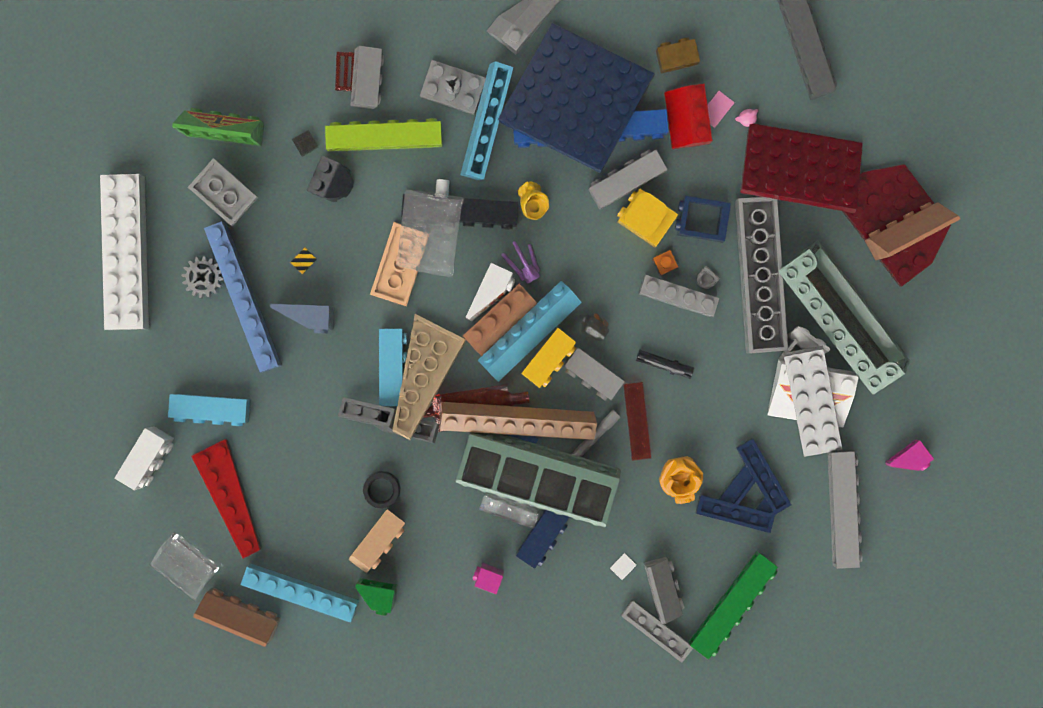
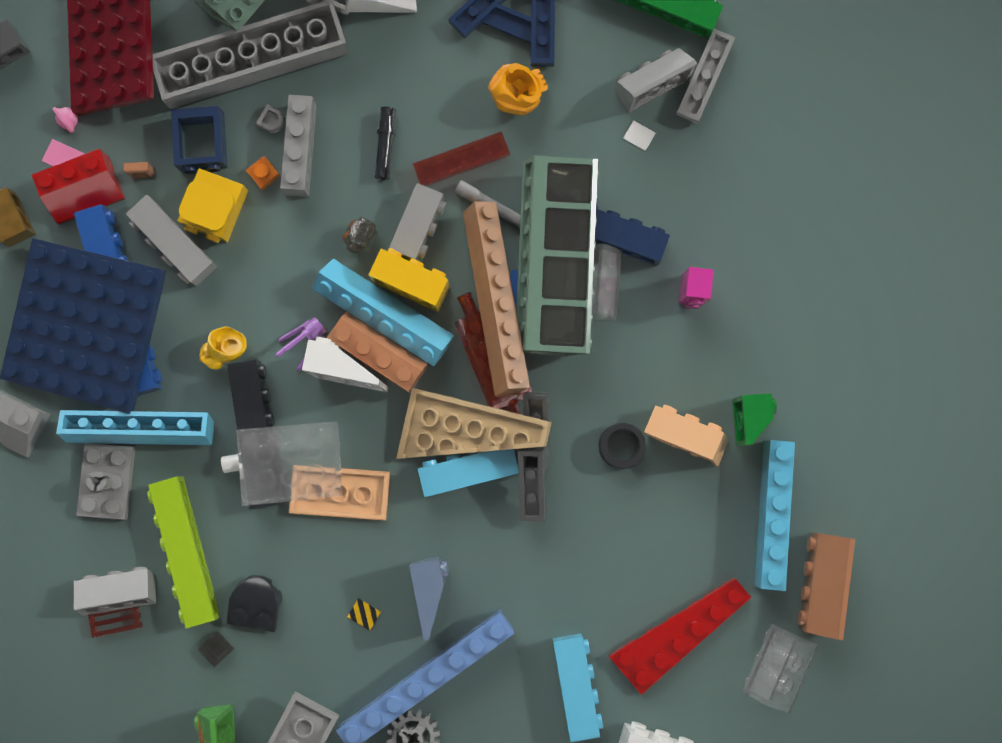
camera: 105 degrees left, 5 degrees down
none -> nougat tile [124,162,155,178]

